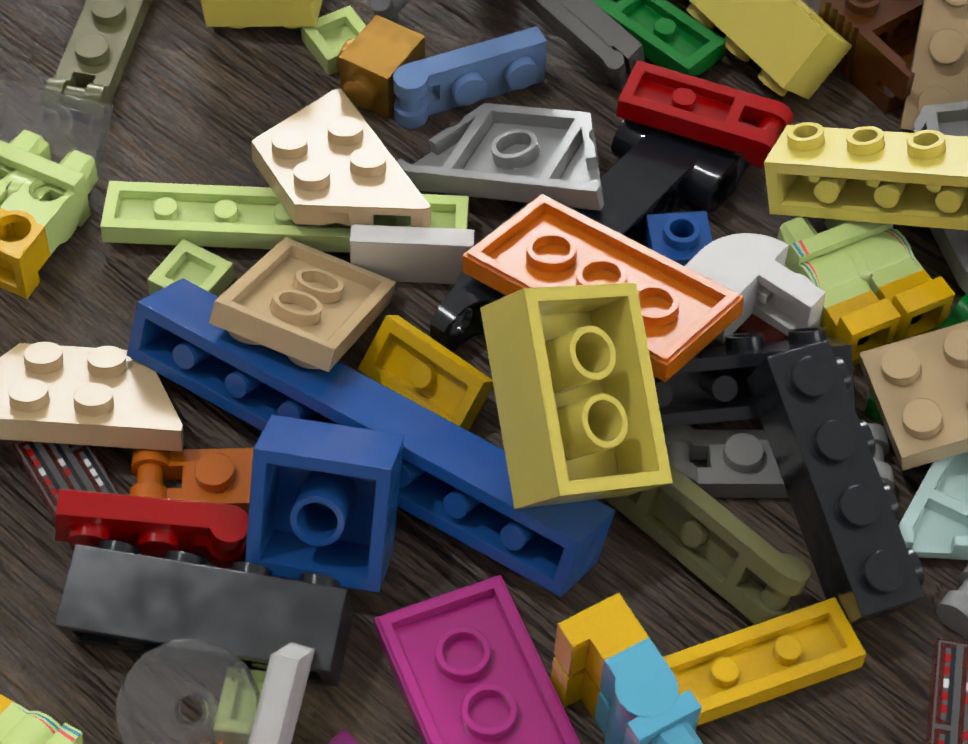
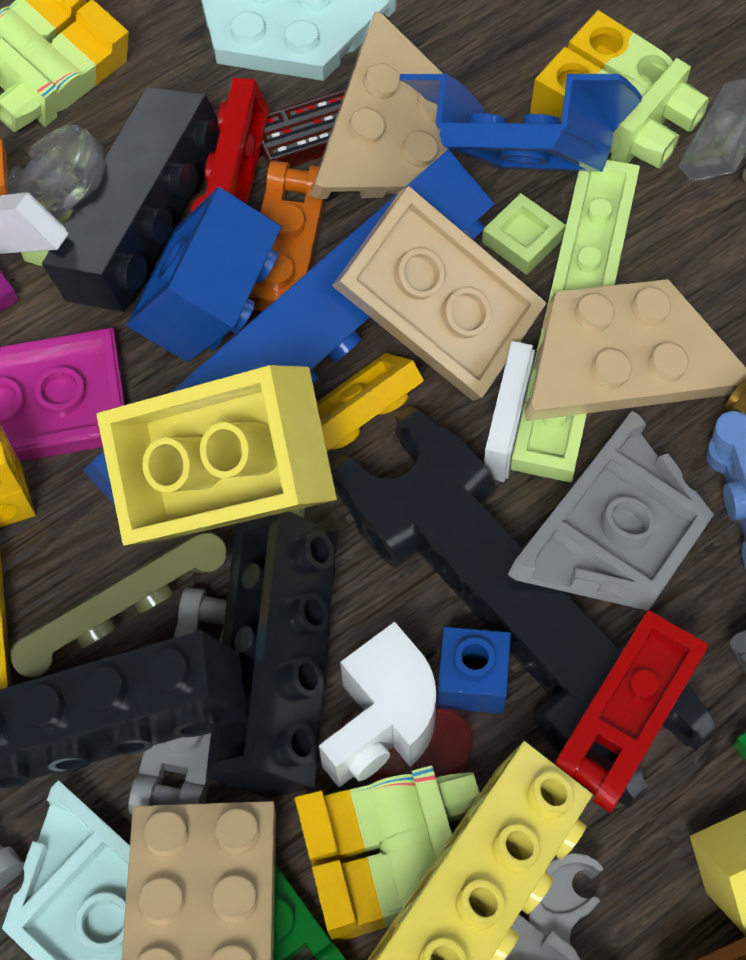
camera: 105 degrees right, 10 degrees up
orange tile [462,194,744,382] -> none
none -> blue piece [399,74,642,172]

